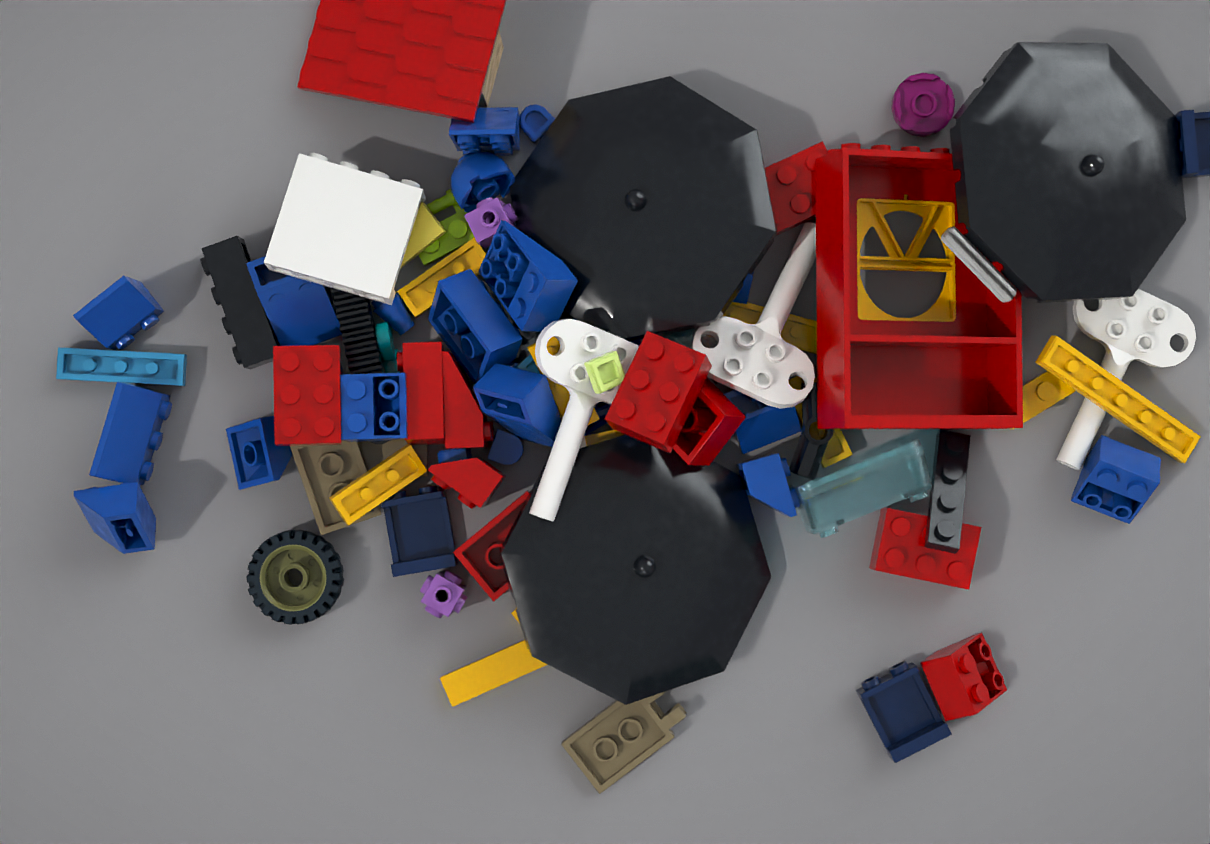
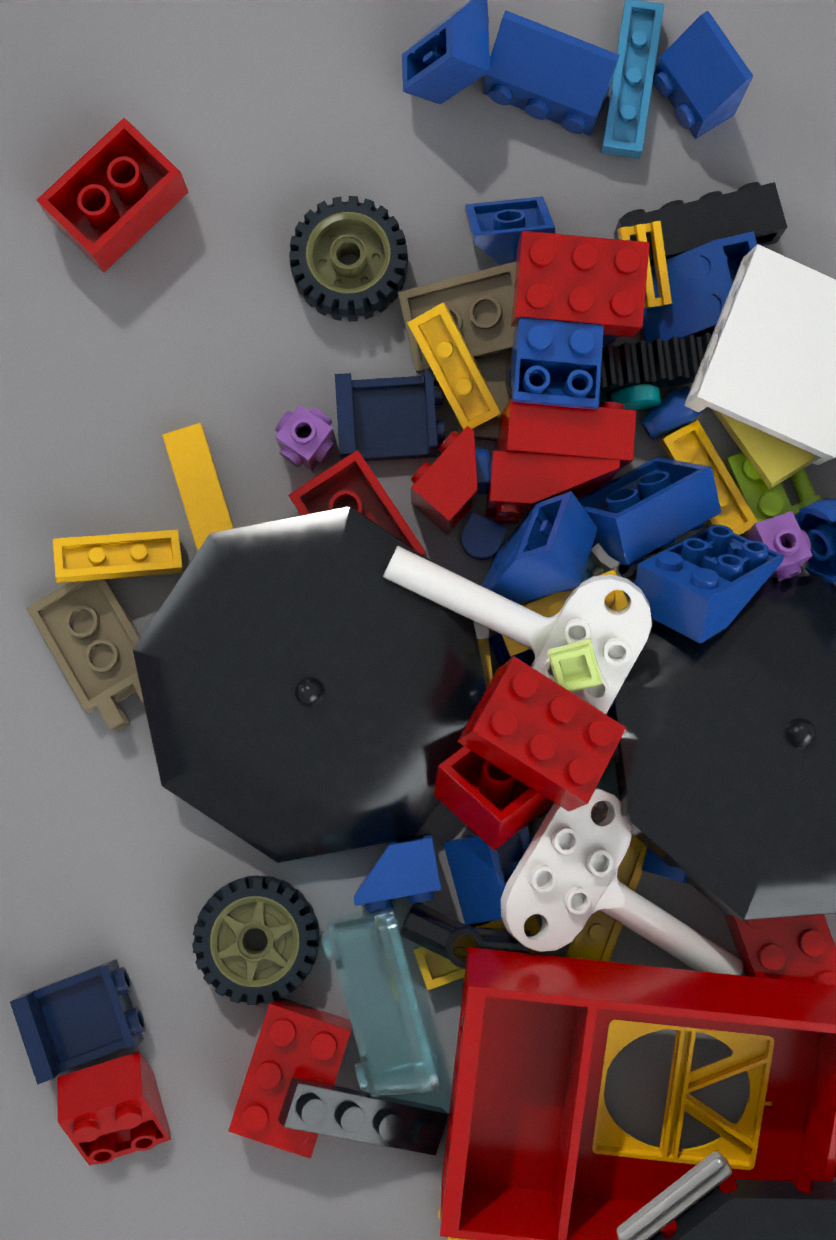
camera: 95 degrees right, 5 degrees down
none -> red brick [36,118,189,273]
none -> yellow plate [53,529,182,583]
none -> wheel [192,875,320,1005]
none -> light grey piece [589,543,622,577]
none -> yellow tile [617,221,672,309]

